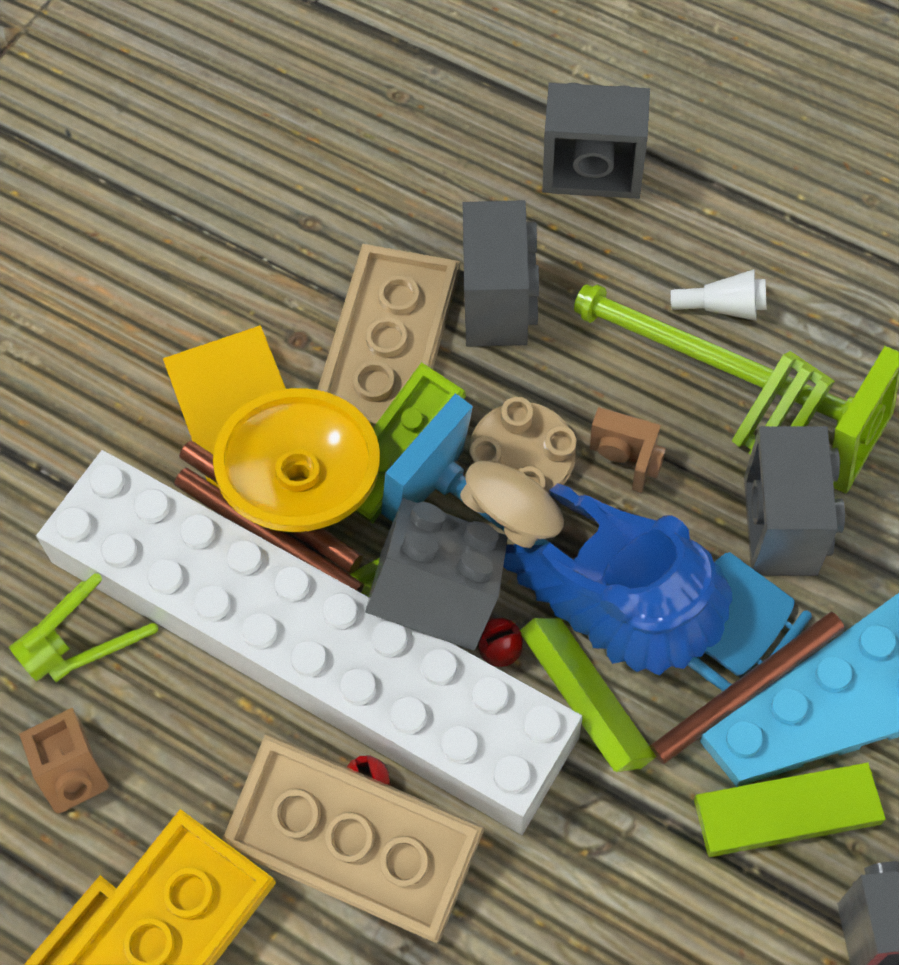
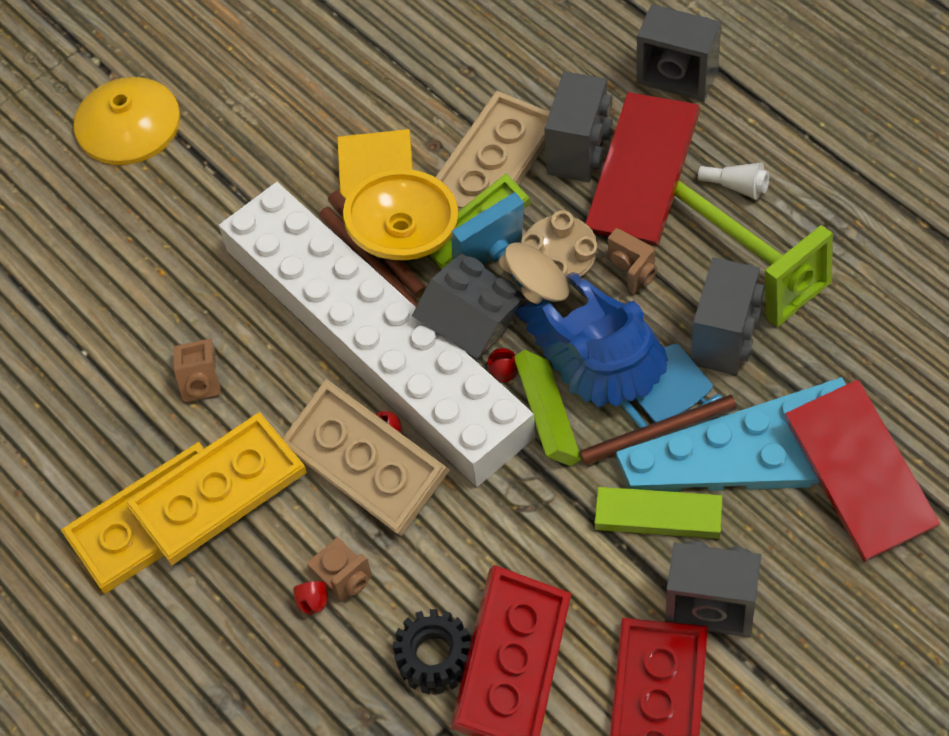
camera: 20 degrees right, 5 degrees down
lime plant [9,573,159,683] -> none
lime tile [731,351,835,455] -> none
none -> red tile [585,92,700,246]

